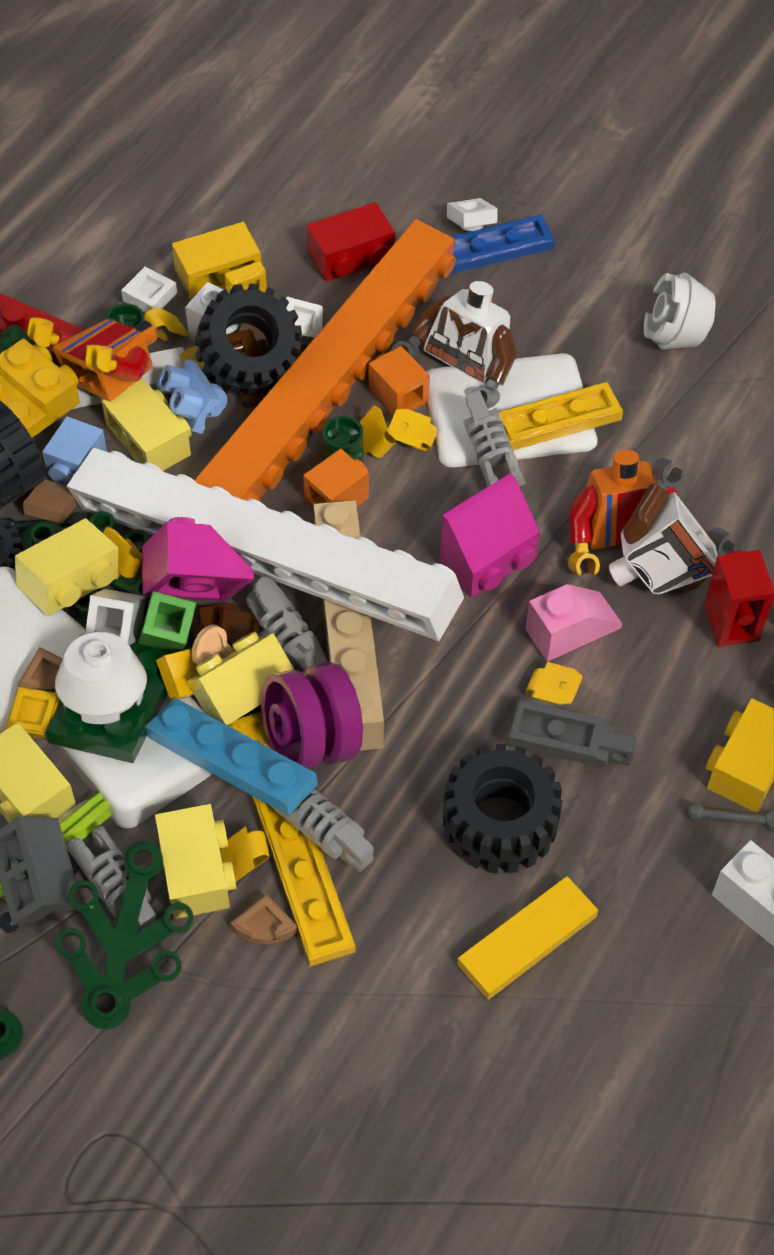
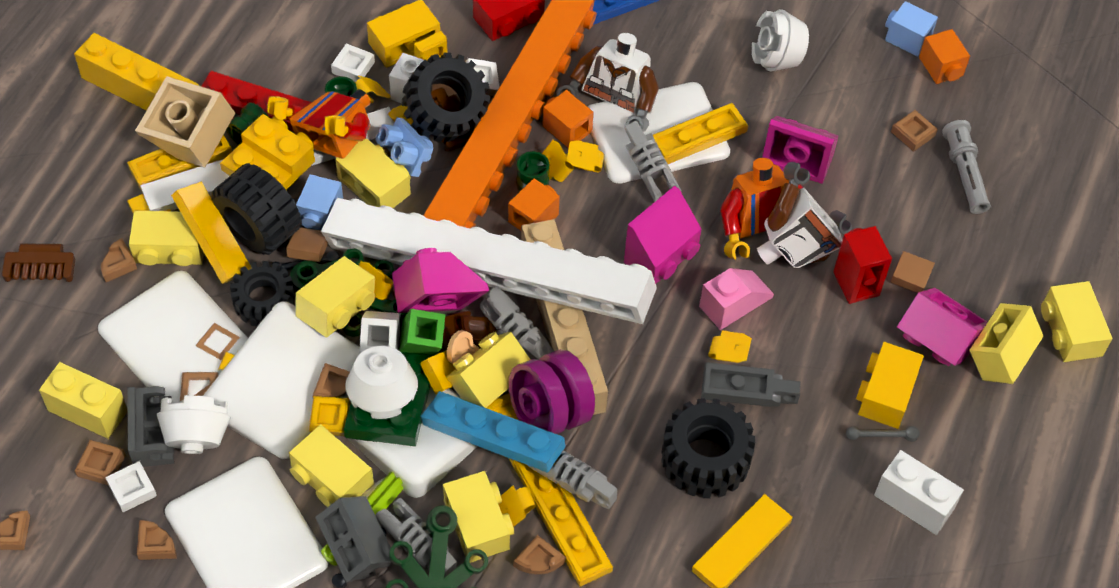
camera: 10 degrees left, 0 degrees up
none -> dark pink slope [762,116,839,184]

